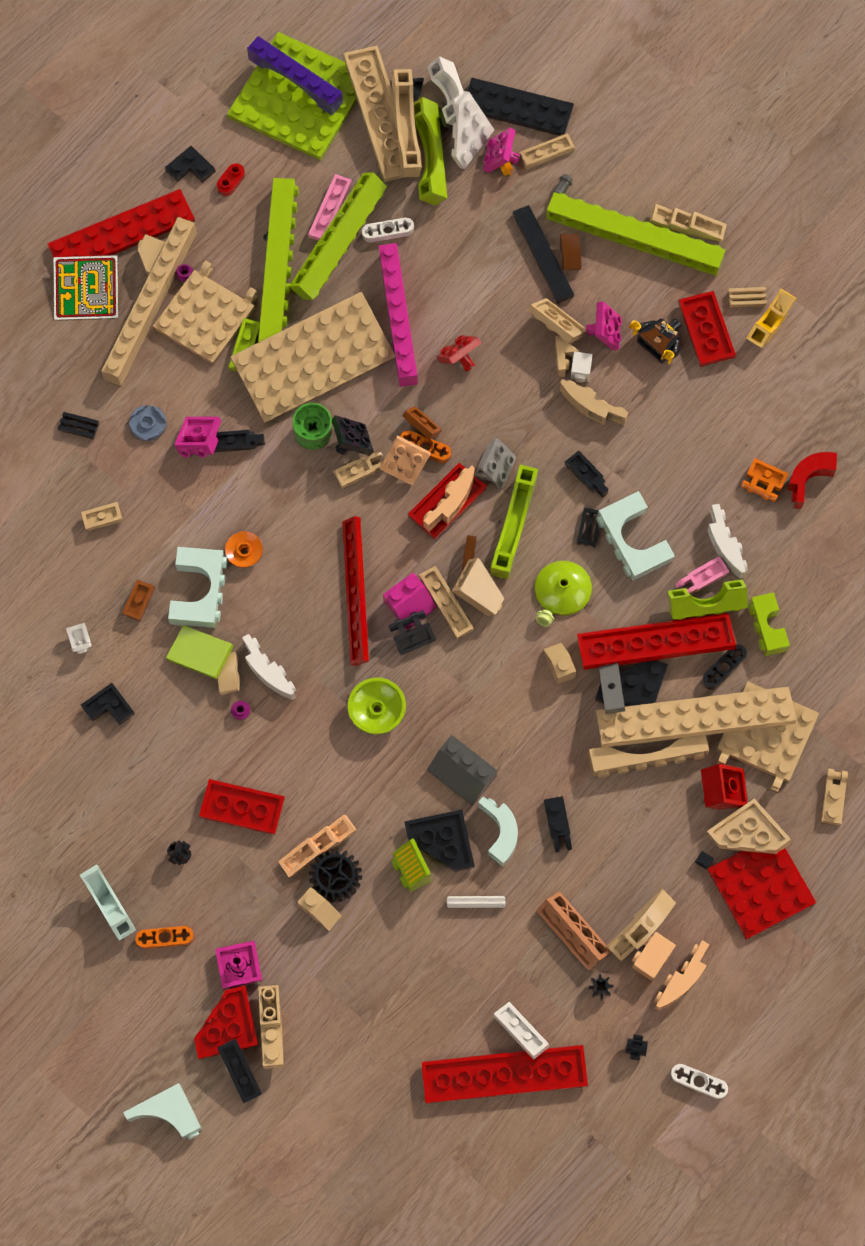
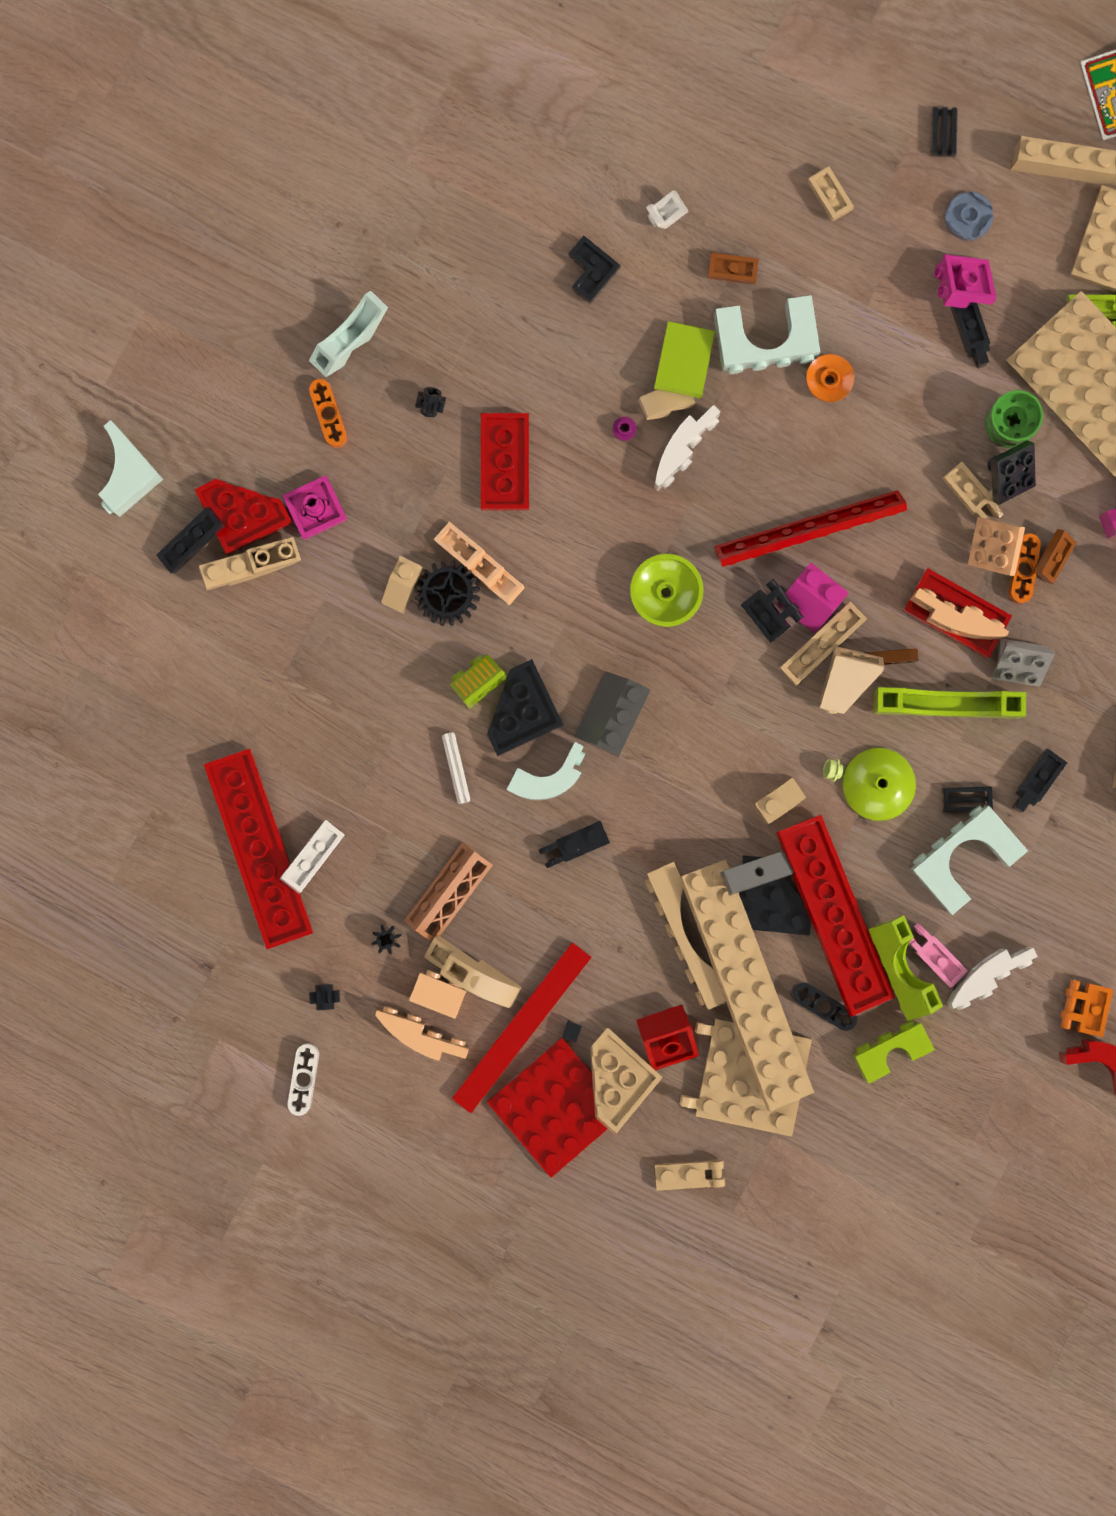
camera: 75 degrees right, 15 degrees up
none -> red tile [452,942,592,1114]

